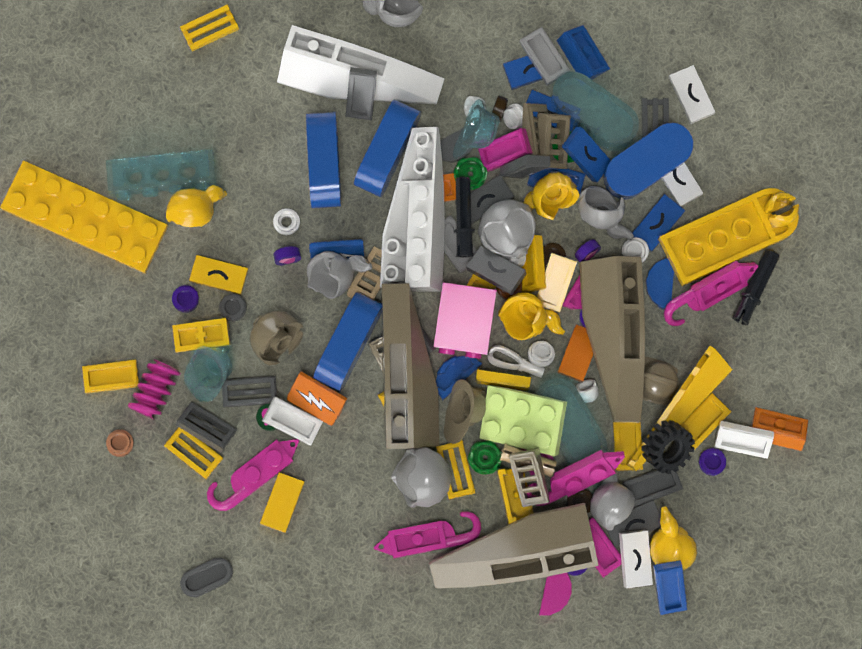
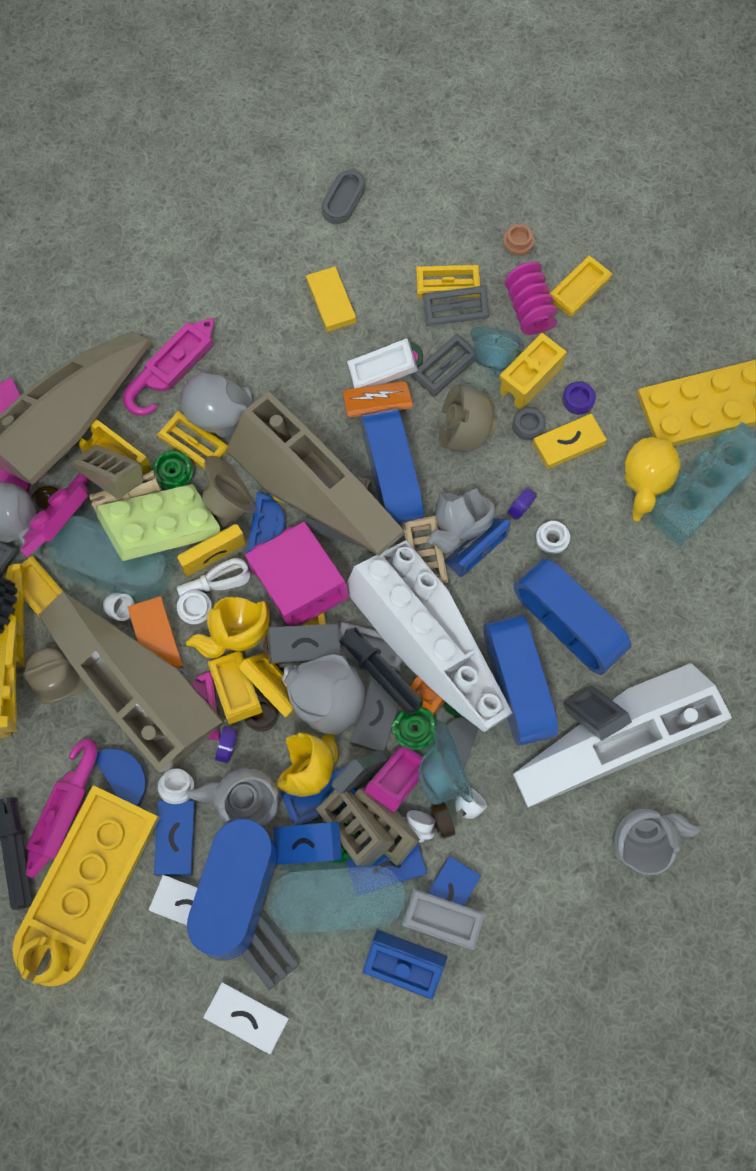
camera: 140 degrees right, 10 degrees down
dark pink plate [207,439,299,511] -> none

